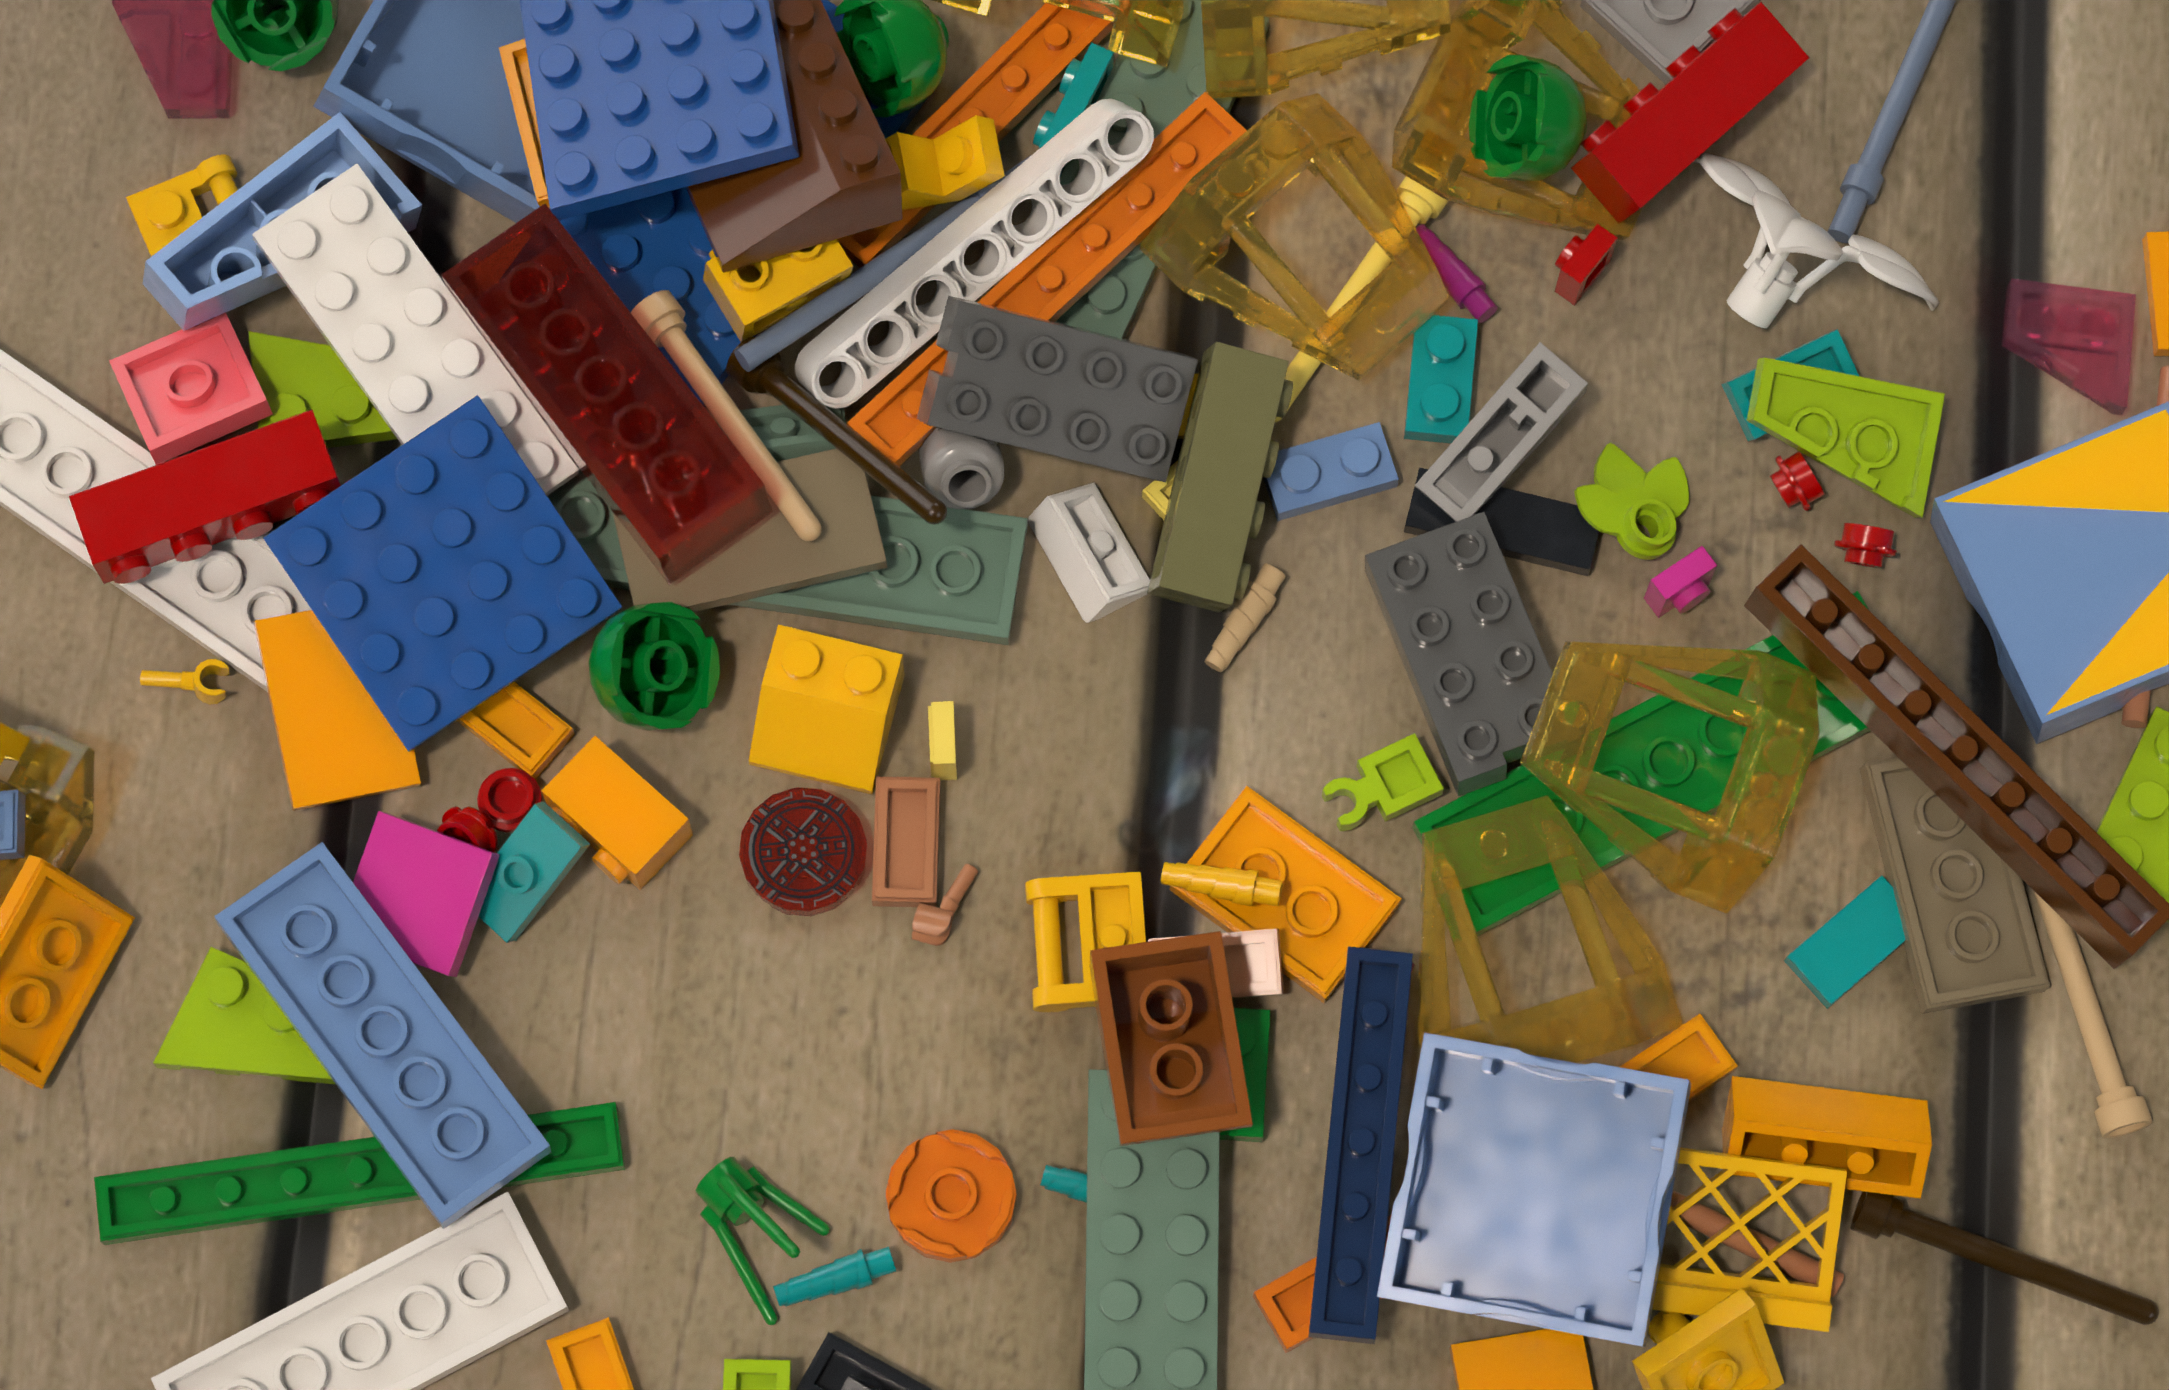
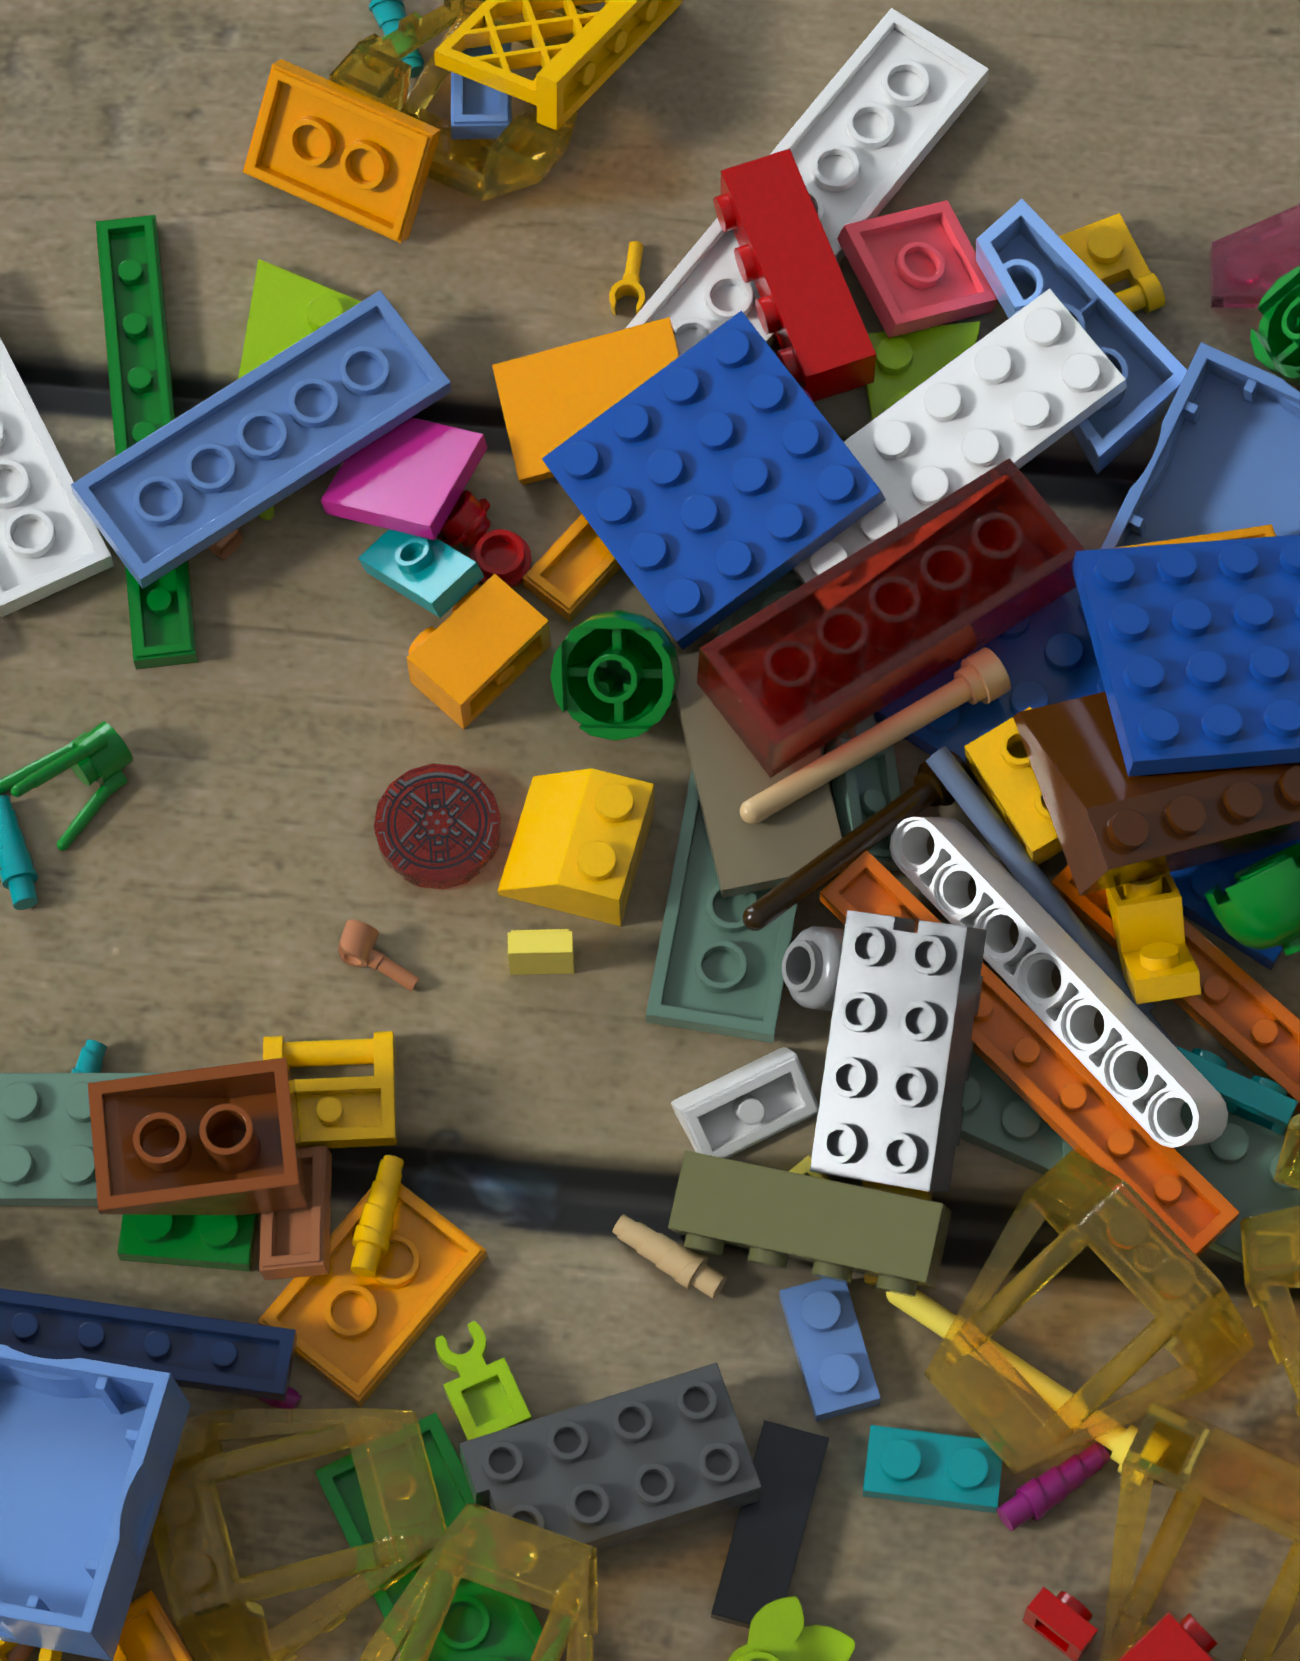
camera: 95 degrees right, 5 degrees down
nougat tile [872,776,940,907] -> none
orange tile [886,1129,1017,1263] -> none
light grey slope [1415,342,1588,522] -> none
green cylinder [1468,55,1587,181] -> none

